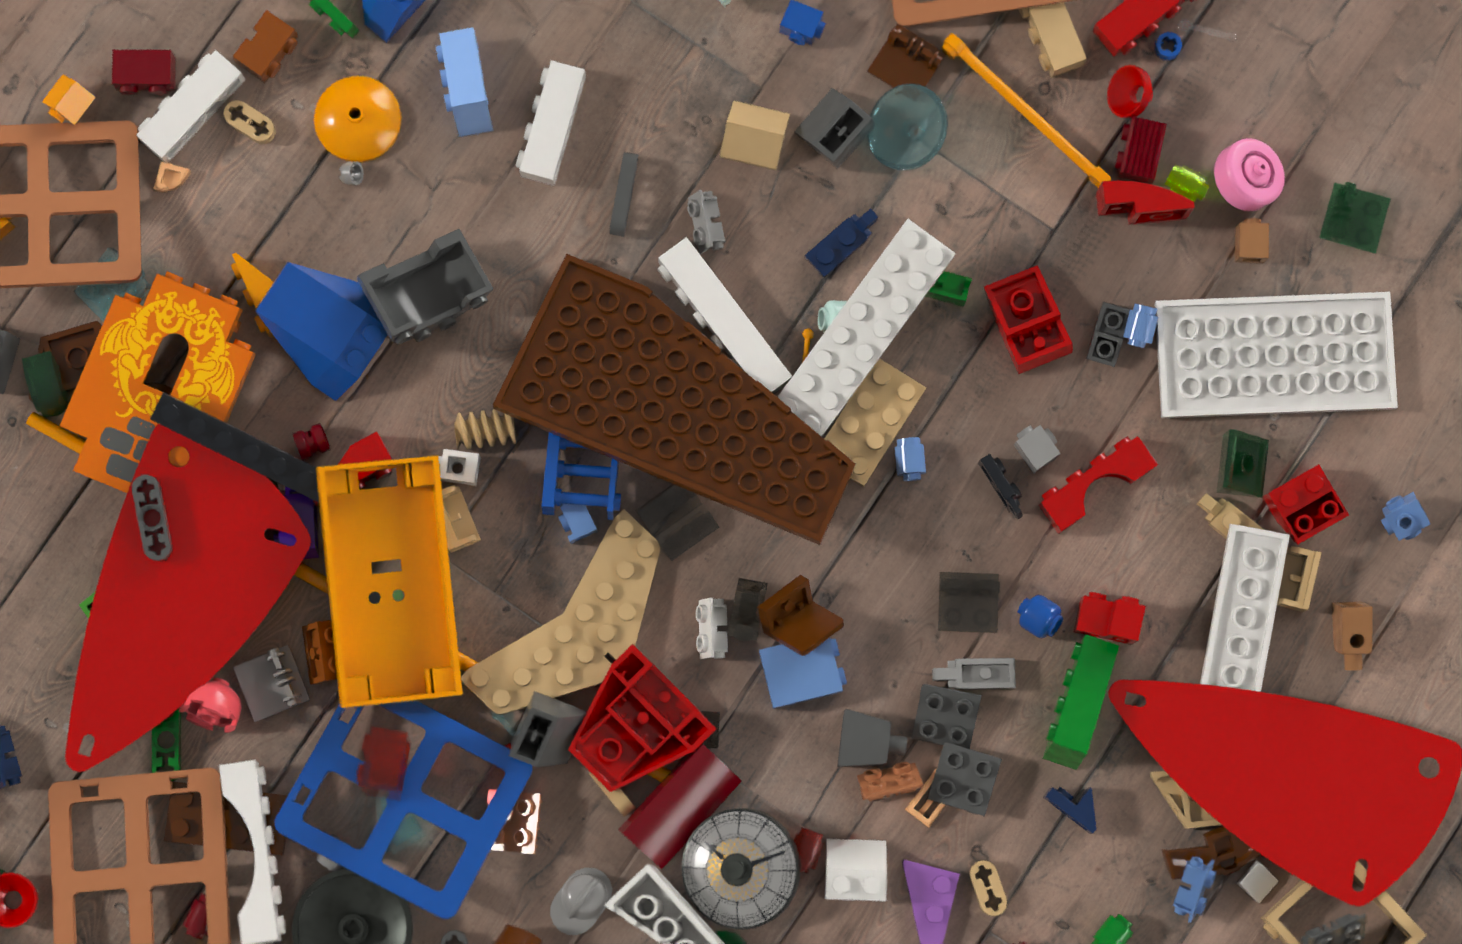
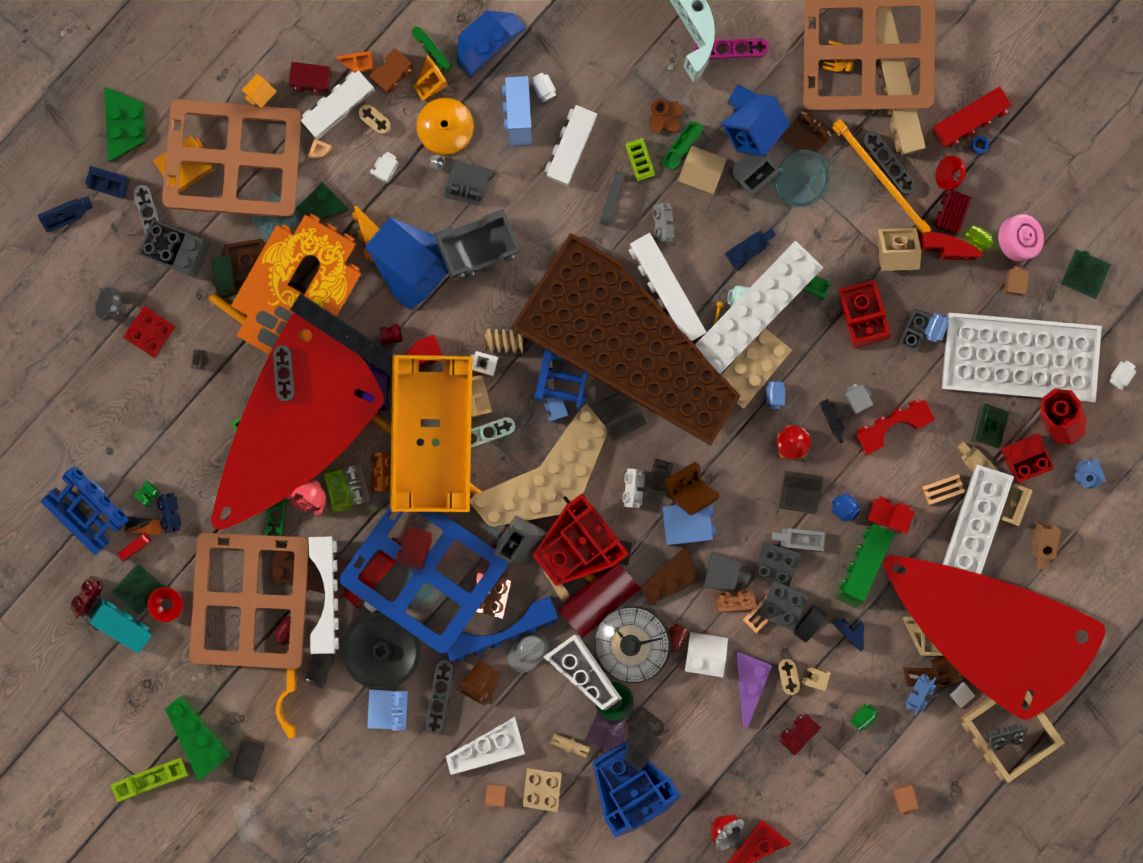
camera: 10 degrees right, 5 degrees up
none -> clear smoke slope [191,350,210,370]
none -> dark green wing [295,182,349,219]
none -> clear neon green slope [324,469,353,513]
none -> orange tile [336,51,374,73]
none -> red slope [343,537,407,608]
none -> white brick [370,152,399,184]
none -> light orange slope [413,55,448,101]
none -> dark grey hinge [444,160,490,206]
none -> blue arch [447,596,558,663]
none -> light aqua beam [471,417,515,448]
none -> white brick [531,73,557,103]
none -> lime slope [625,138,655,182]
none -> reddish brown wing [641,546,701,605]
none -> dark orange plate [649,98,685,134]
none -> green hinge [662,121,704,170]
none -> blue slope [721,94,790,156]
none -> red hair [777,425,811,460]
none -> black tyre [793,605,827,643]
none -> tan hinge [801,668,831,691]
none -> dark grey beam [863,131,916,195]
none -> tan slope [878,228,922,271]
none -> light nougat tile [922,474,965,505]
none -> red brick [1040,388,1086,445]
none -> white brick [1109,360,1137,390]

